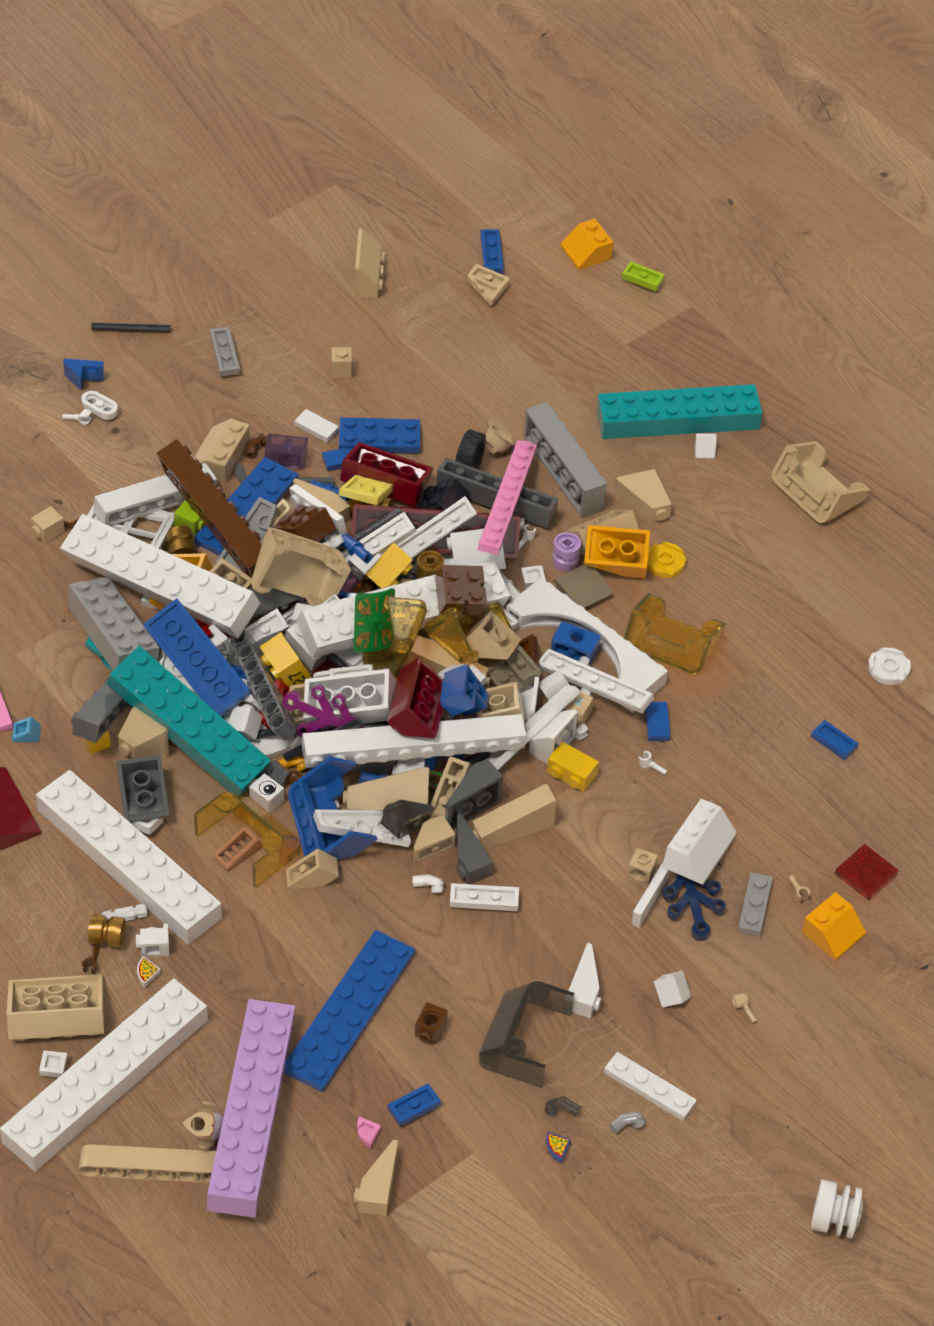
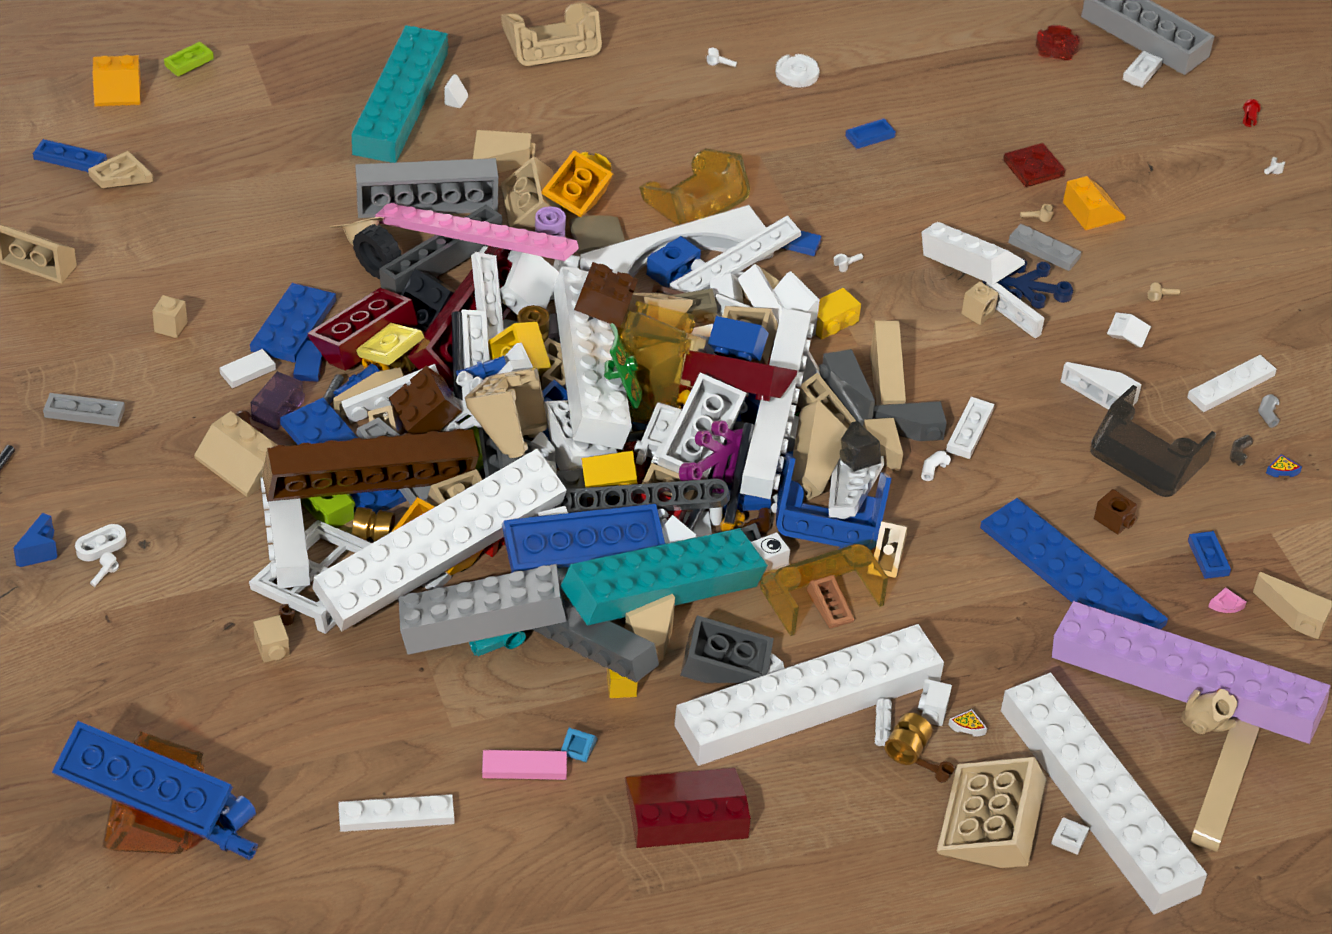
camera: 70 degrees left, 5 degrees down
none -> white hand [707,48,737,67]

